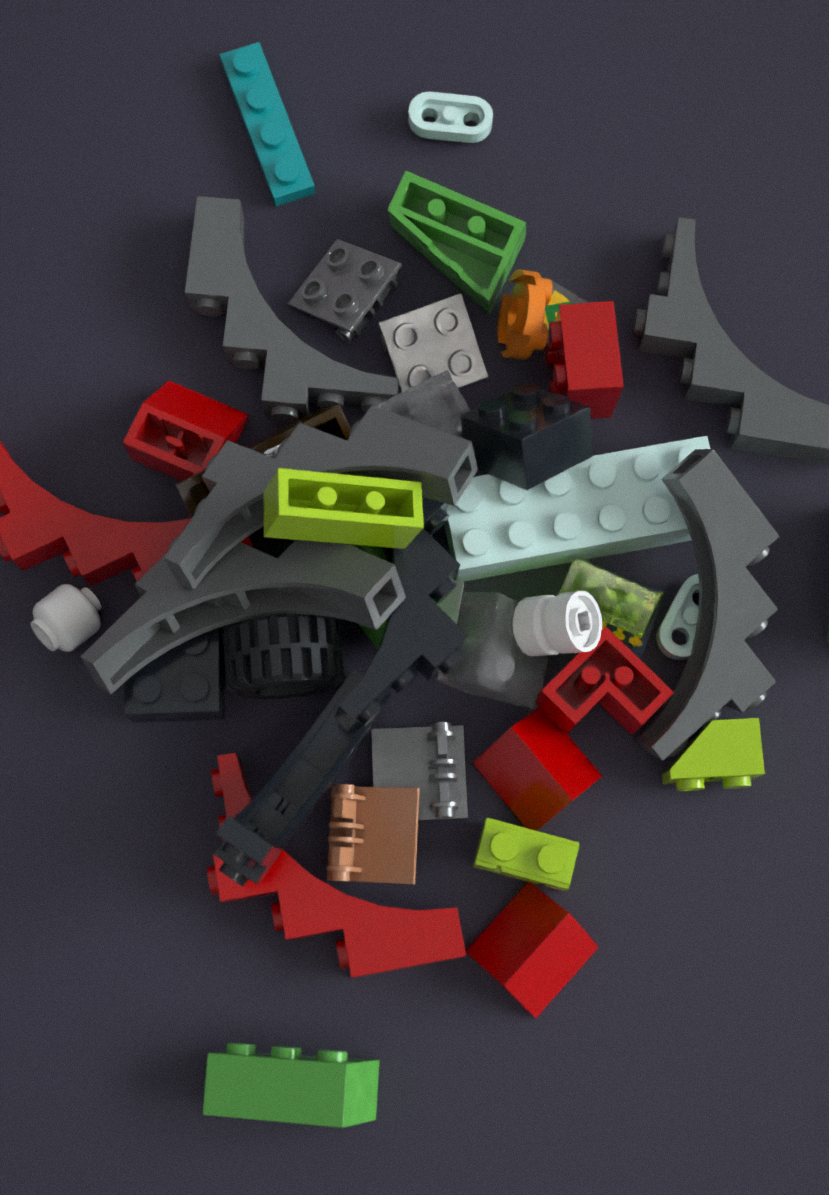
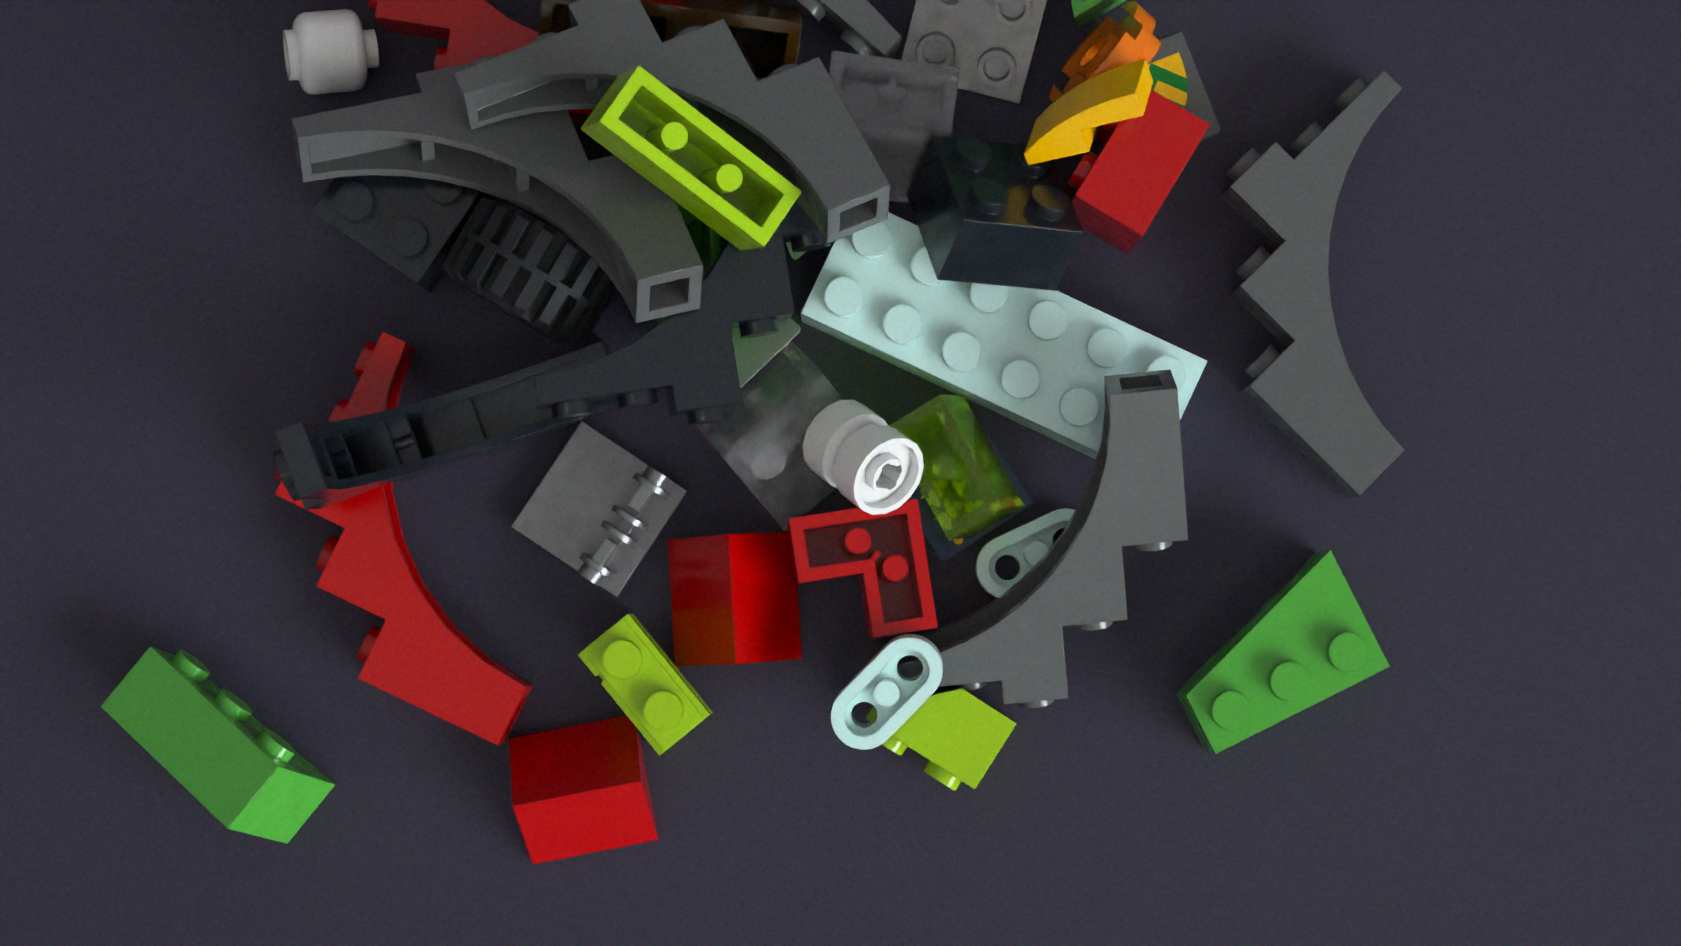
camera: 40 degrees right, 10 degrees up
nougat hinge [326,784,420,884] -> none
none -> light aqua plate [831,634,943,750]
none -> yellow slope [1024,59,1153,165]

